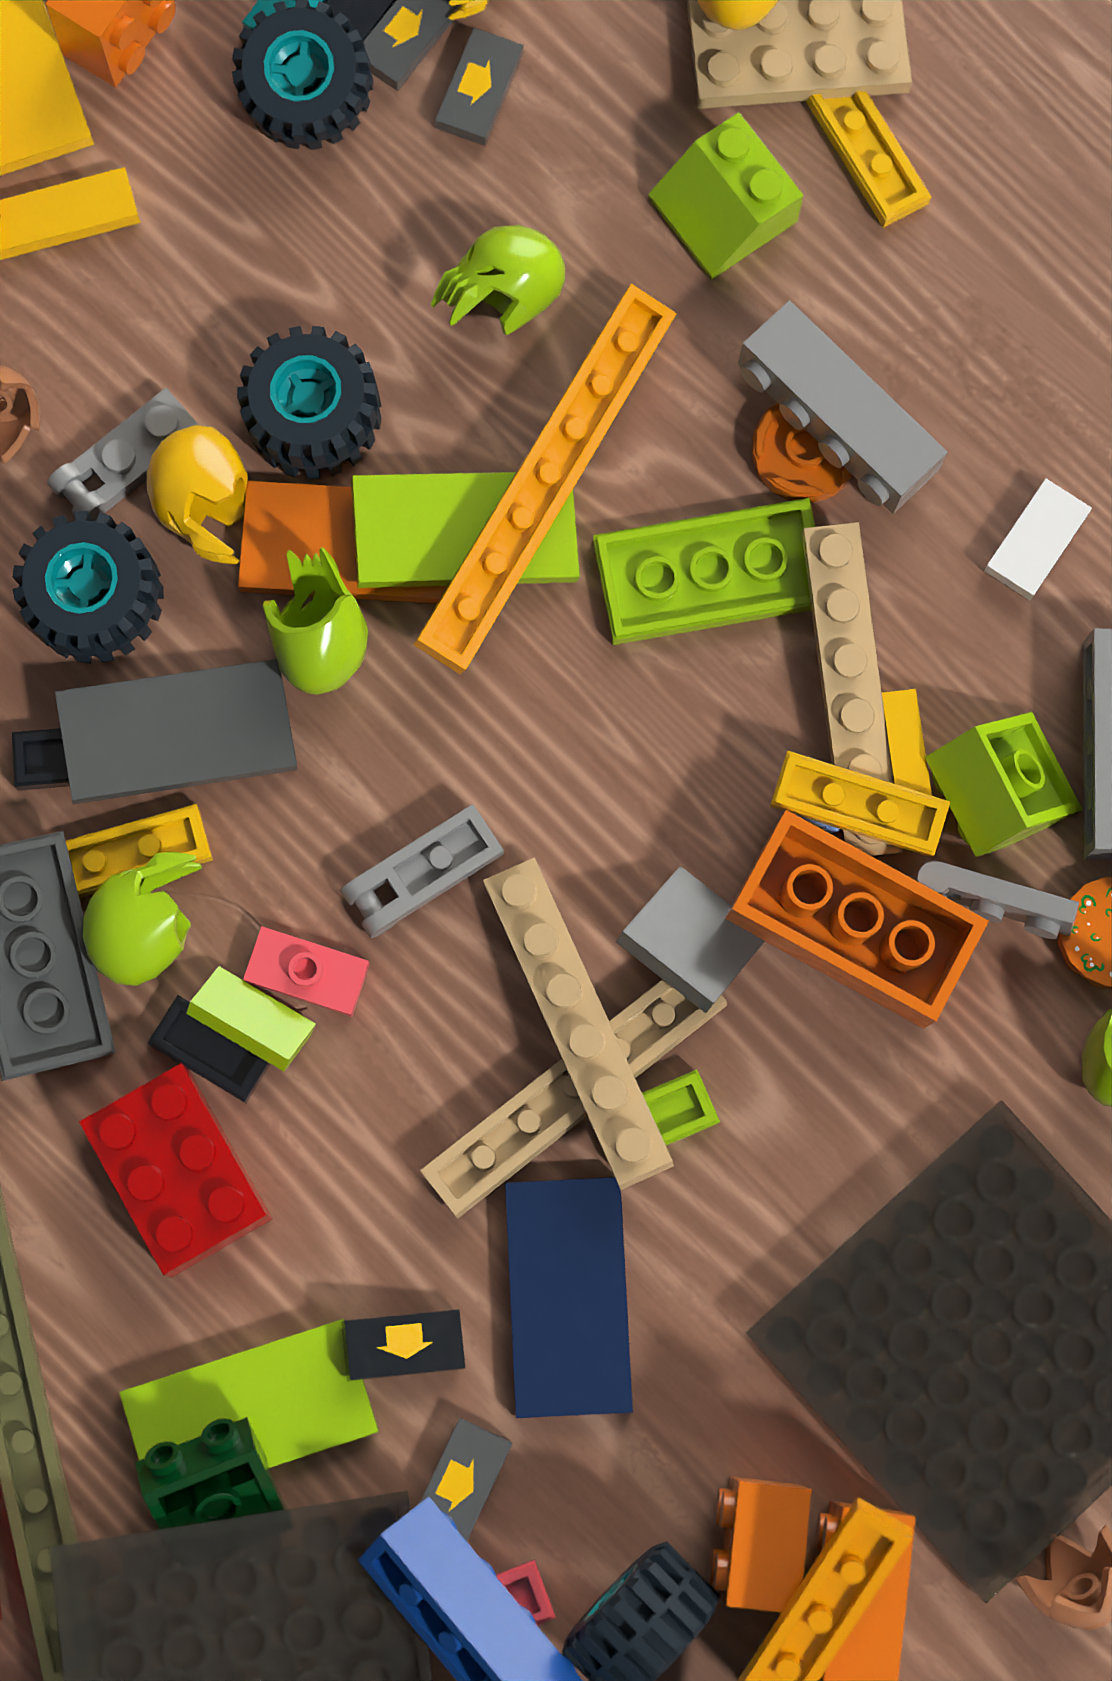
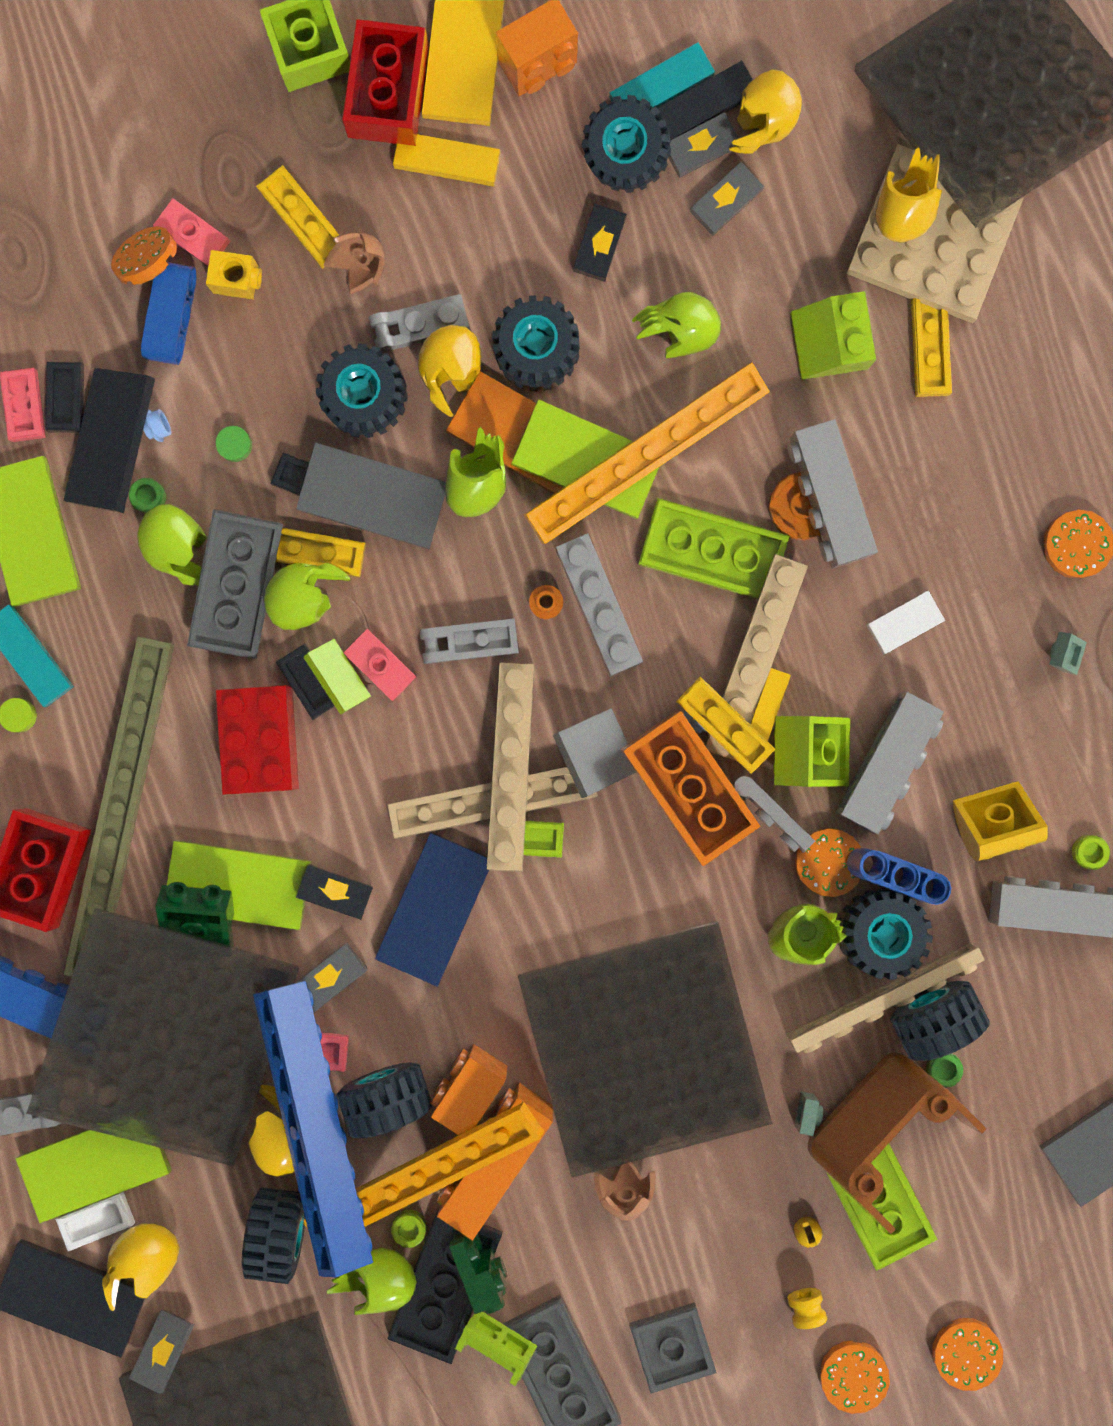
camera: 30 degrees right, 10 degrees up
none -> orange plate [529,585,563,619]
none -> light grey brick [556,533,643,677]
none -> black tile [573,203,627,282]

